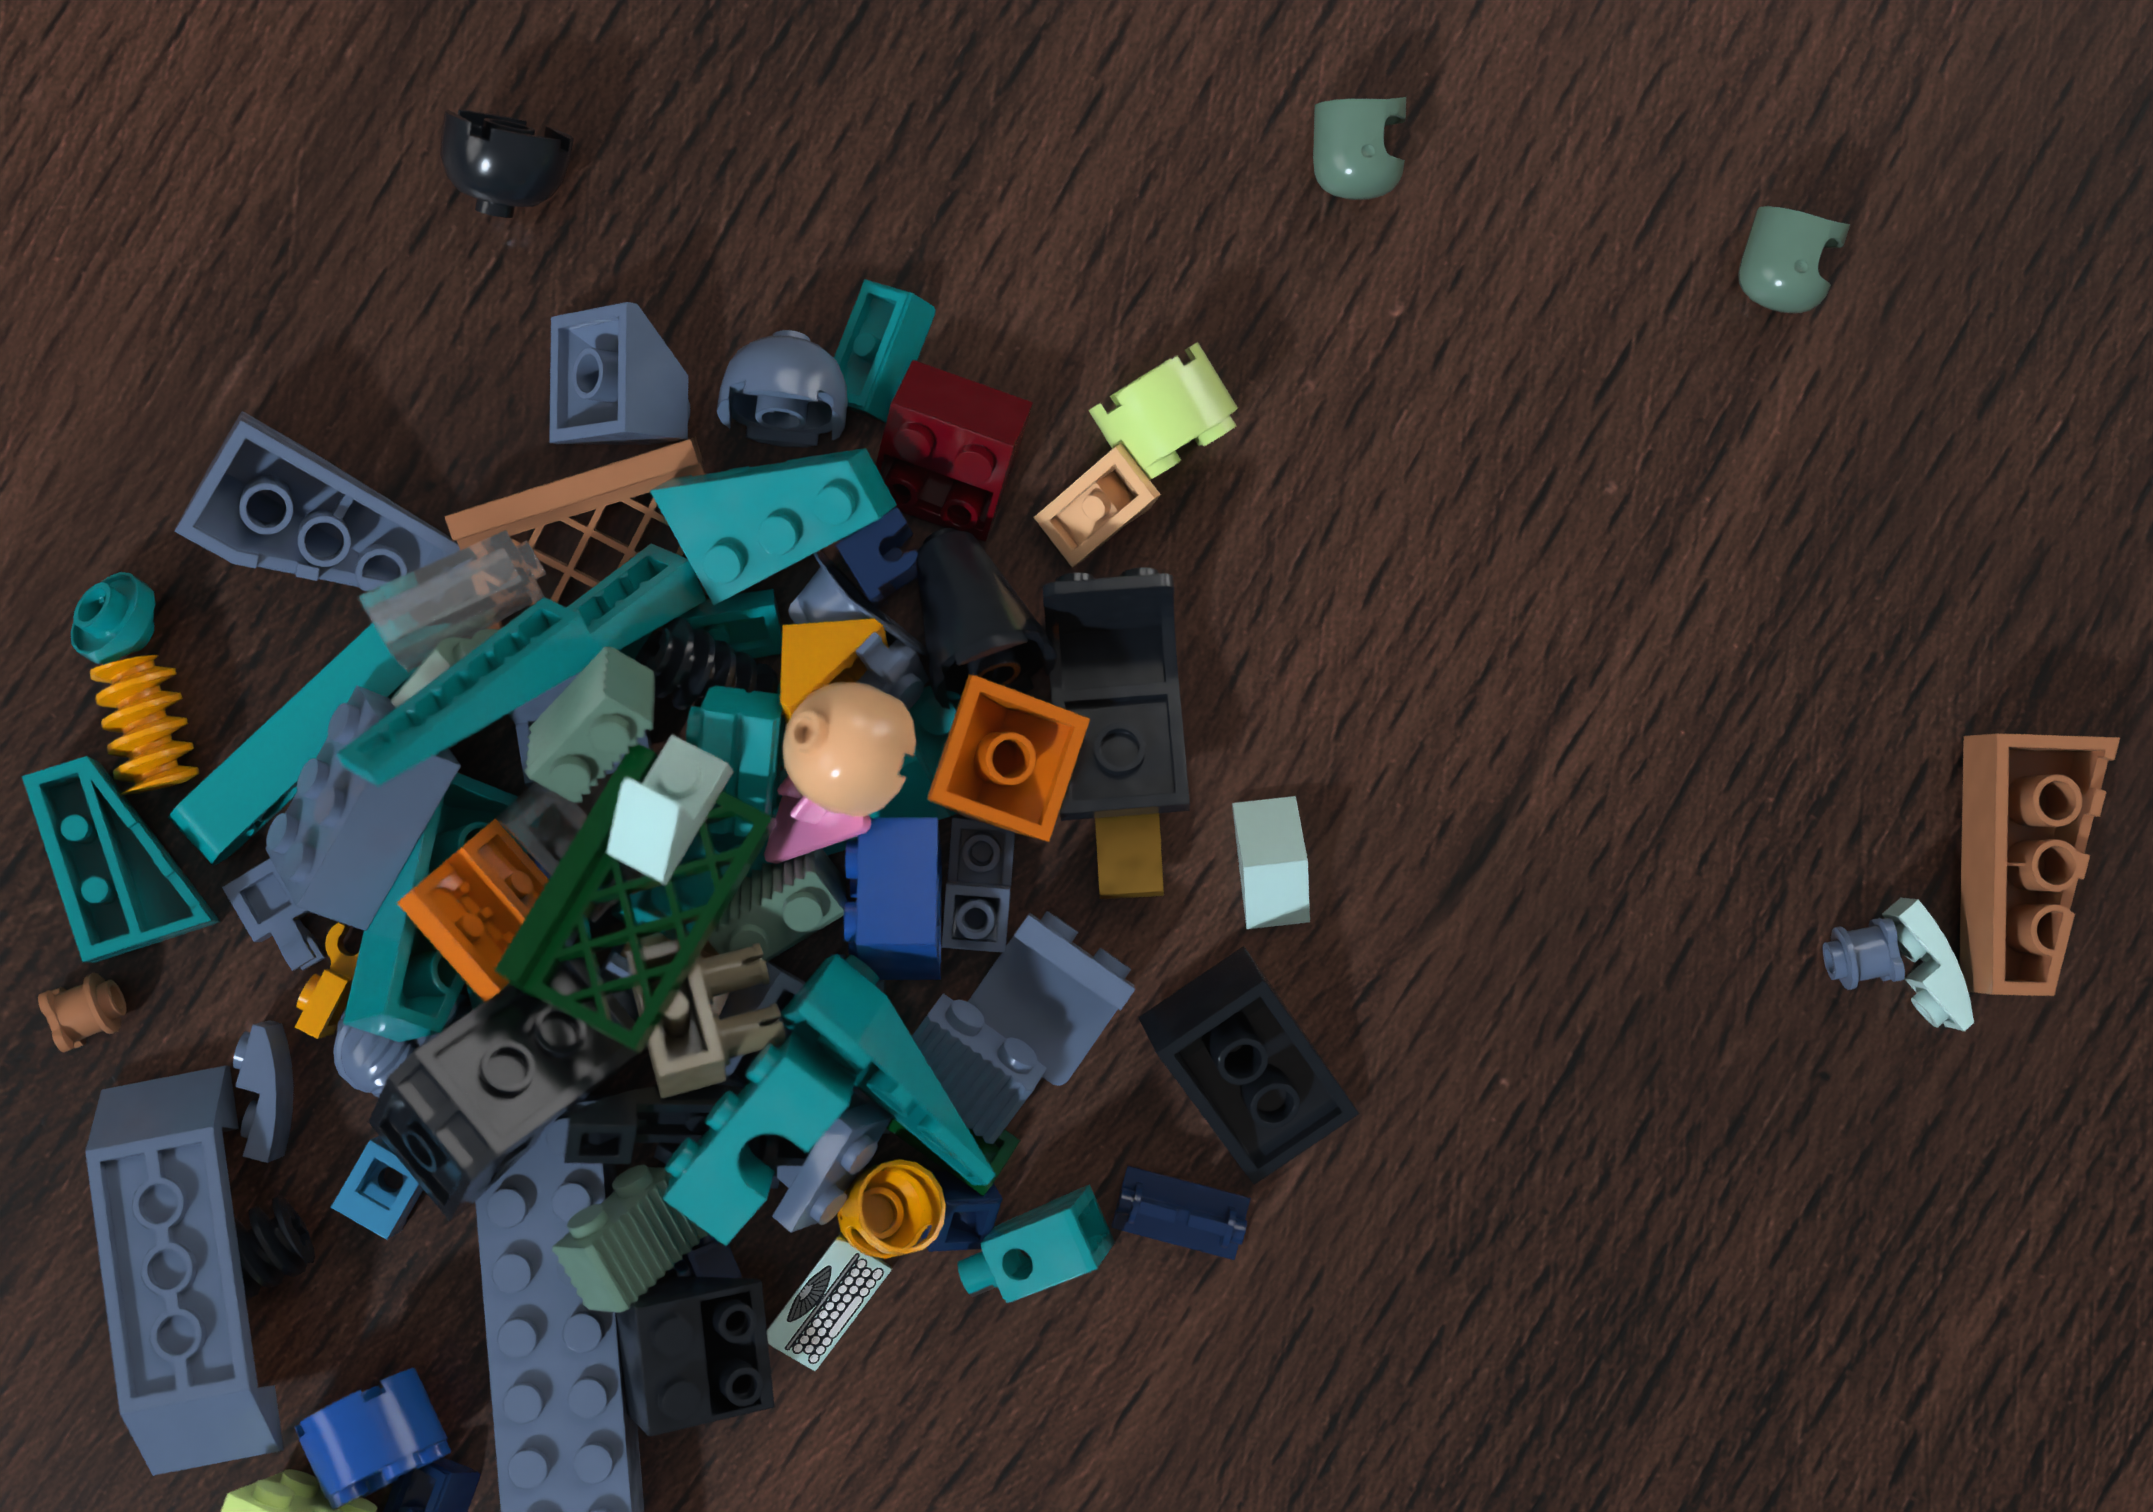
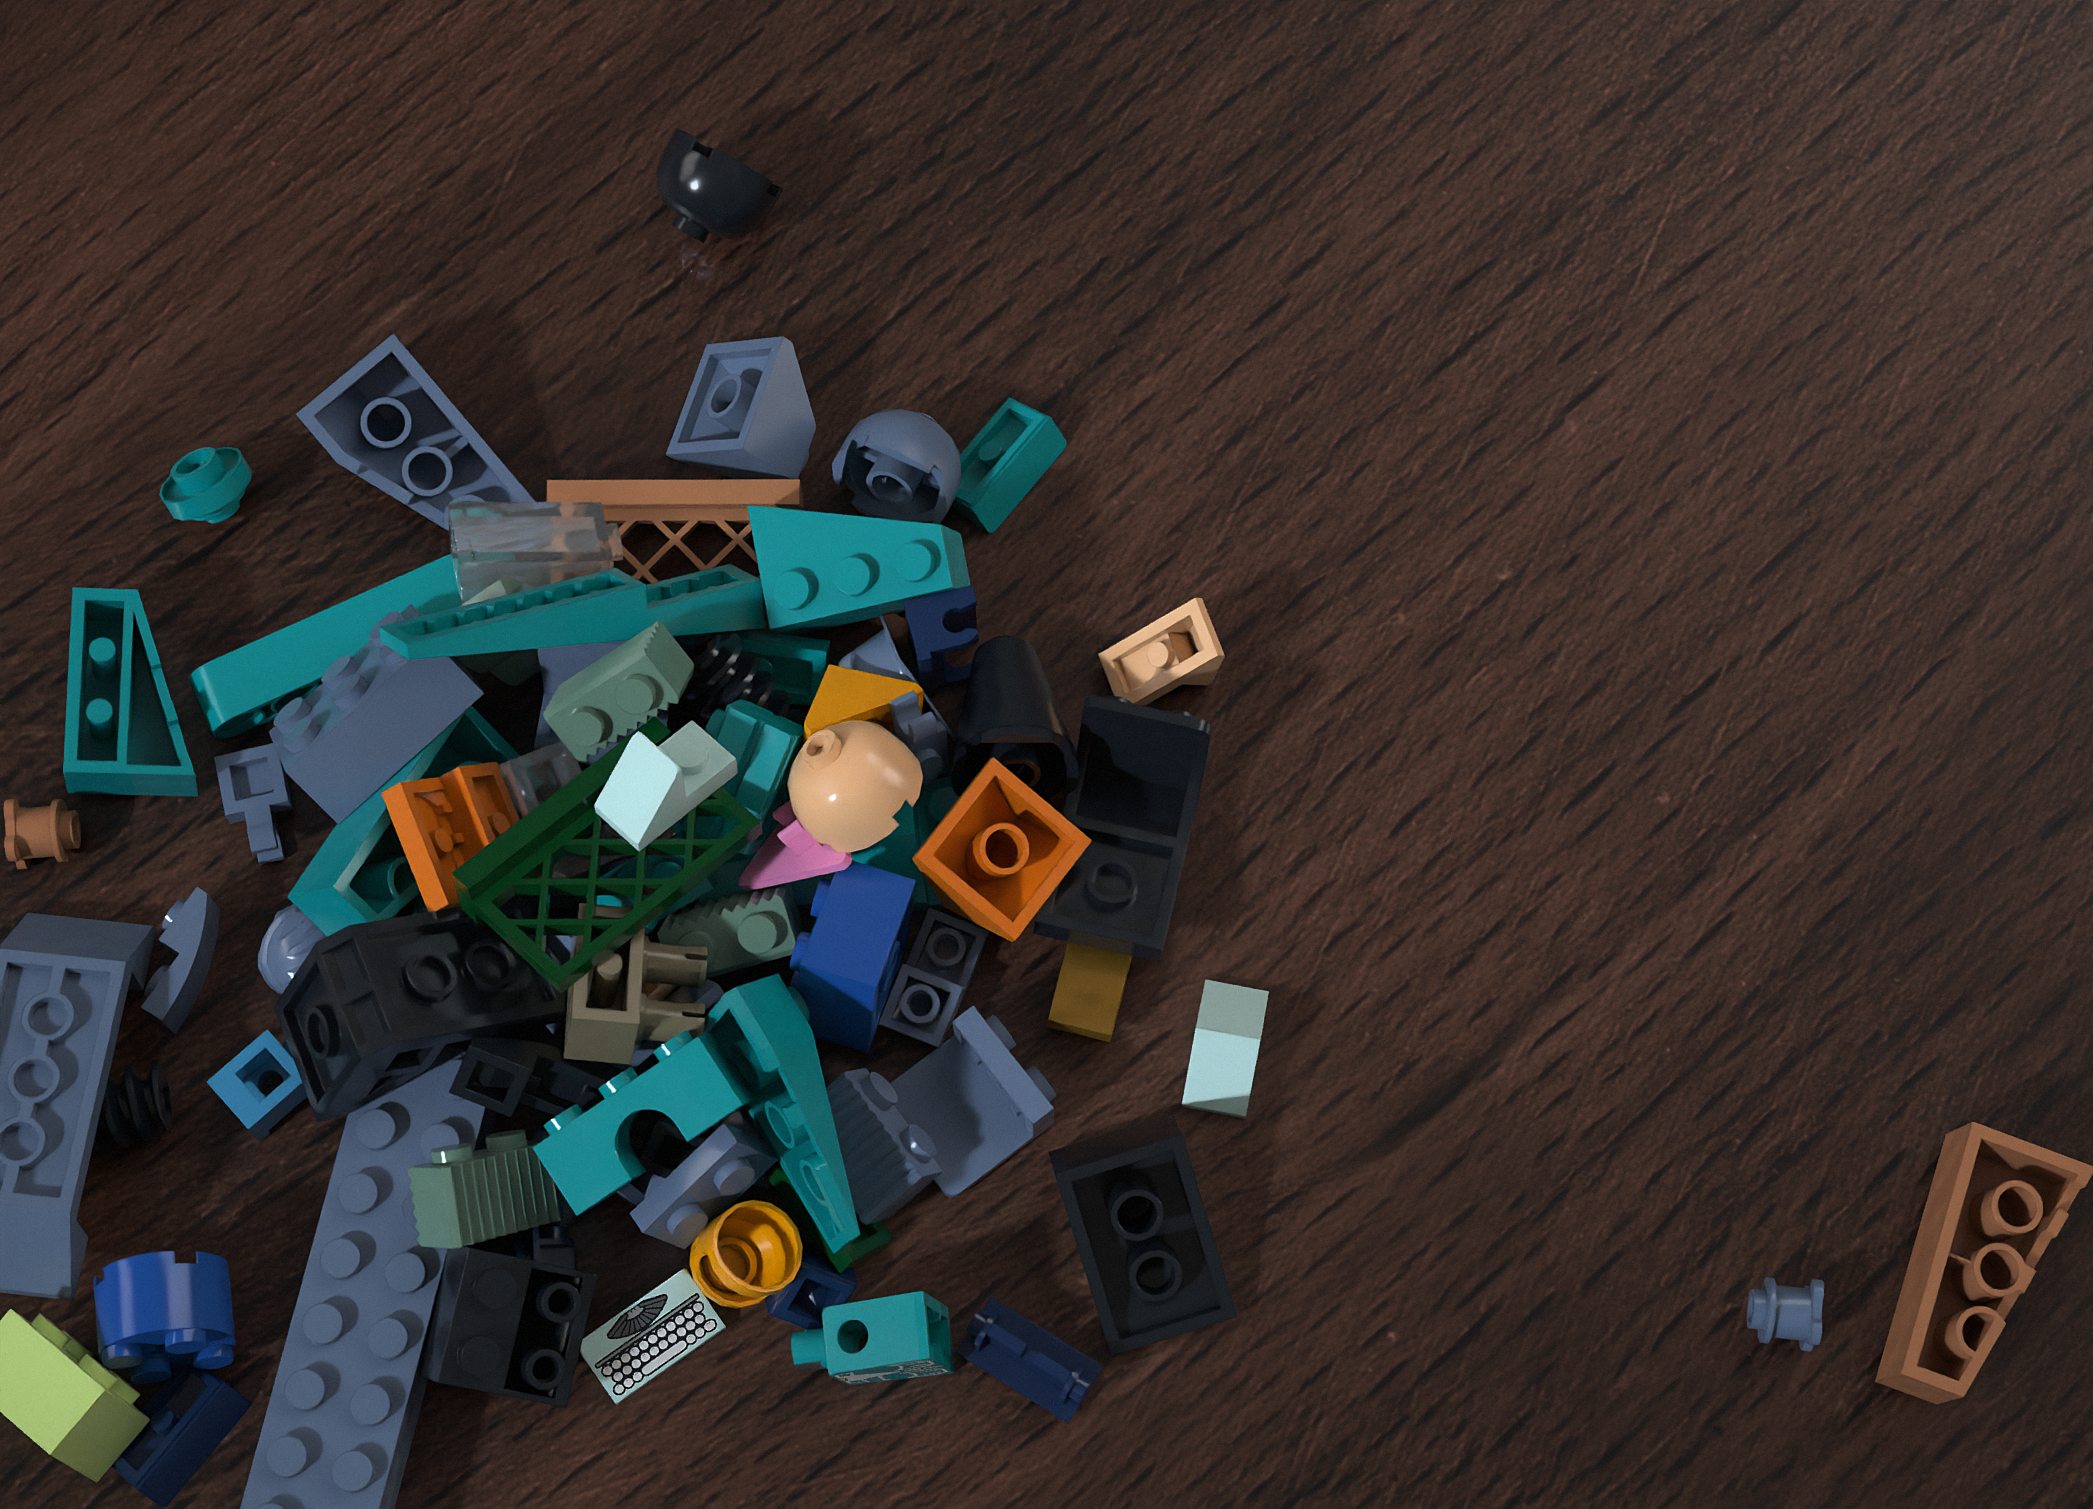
camera: 15 degrees right, 15 degrees down
light orange piece [90,655,200,795] -> none
light orange plate [295,922,359,1039] -> none
dark red slope [875,360,1033,542] -> none
yellowish green brick [1088,342,1238,480] -> none
sand green helmet [1313,97,1406,200] -> none
sand green helmet [1738,206,1850,313] -> none
light aqua slope [1882,898,1974,1031] -> none

